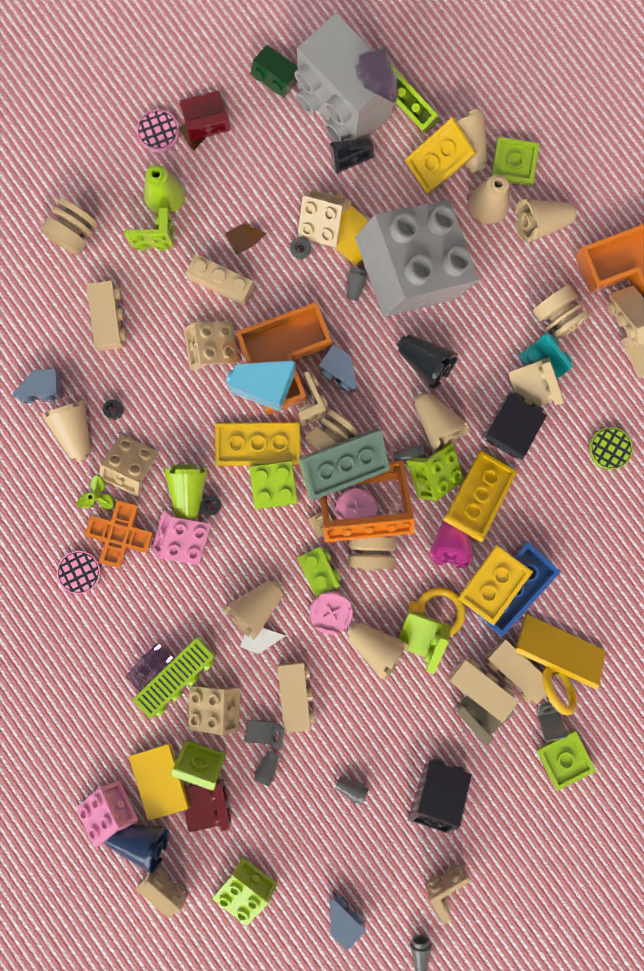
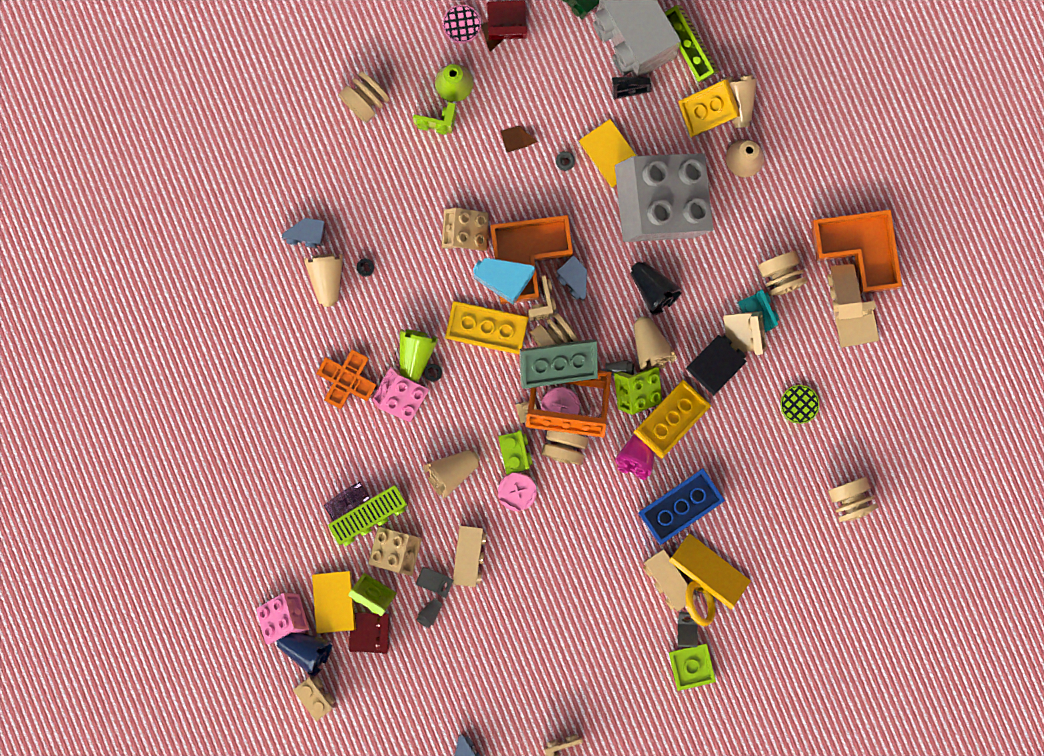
camera: 15 degrees right, 0 degrees up
tile [57,551,102,594] -> none
lime plant [76,475,114,509] -> none
tan brick [86,280,127,351] -> none
tan bracket [99,435,159,497] -> none
tan brick [186,254,255,307] -> none
lime bracket [213,857,278,925] -> none
white sticker [240,628,286,654] -> none
lime plate [249,461,298,509] -> none
tan bracket [298,190,351,247] -> none
dark grey cone [335,777,369,805] -> none
dark grey cone [346,268,368,301] -> none
tan cone [347,622,410,680] -> none
clear purple slope [355,48,398,102] -> none
lime bracket [398,611,451,674] -> none
black slope [408,759,472,834] -> none
yellow piece [409,587,466,637] -> none
tan brick [447,658,518,723] -> none
dark tan bracket [453,695,514,746] -> none
yellow tile [457,545,533,625] -> none
lime plate [491,137,539,187] -> none
tan cone [515,199,577,243] -> none

